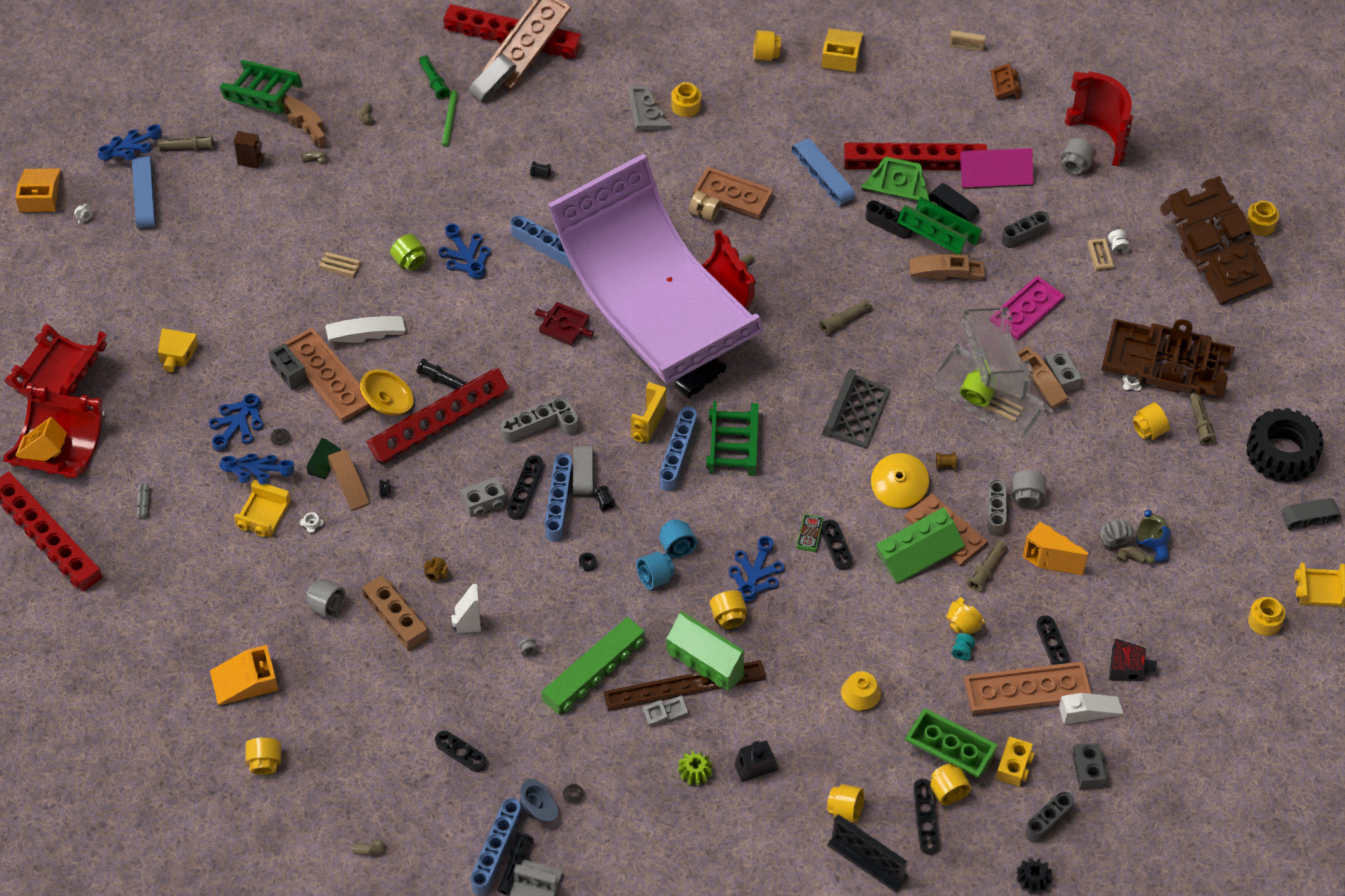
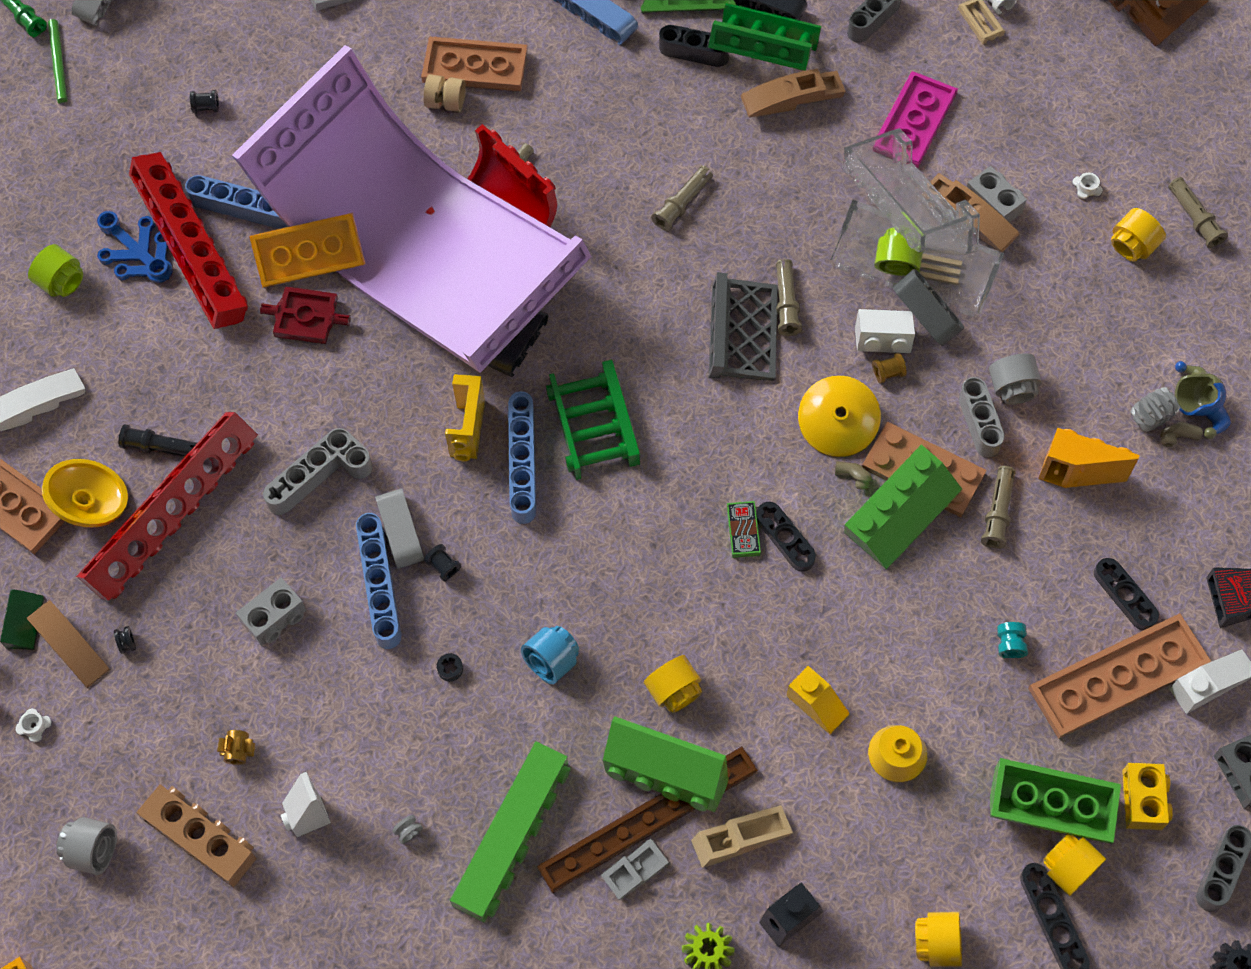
camera: 15 degrees left, 10 degrees up
black beam [507,455,543,520] -> none
dark azure piece [659,519,698,559] -> none
blue plant [729,536,784,602] -> none
yellow cone [946,597,986,635] -> none
reddish brown piece [1101,319,1235,399] -> none
none -> red brick [129,152,248,329]
none -> light orange tile [249,212,365,288]
none -> tan slope [691,805,793,868]
none -> dark tan pin [776,259,802,336]
none -> yellow slope [786,666,850,734]
none -> dark tan arm [835,461,872,490]
none -> white brick [855,309,915,353]
none -> dark grey beam [893,269,964,346]

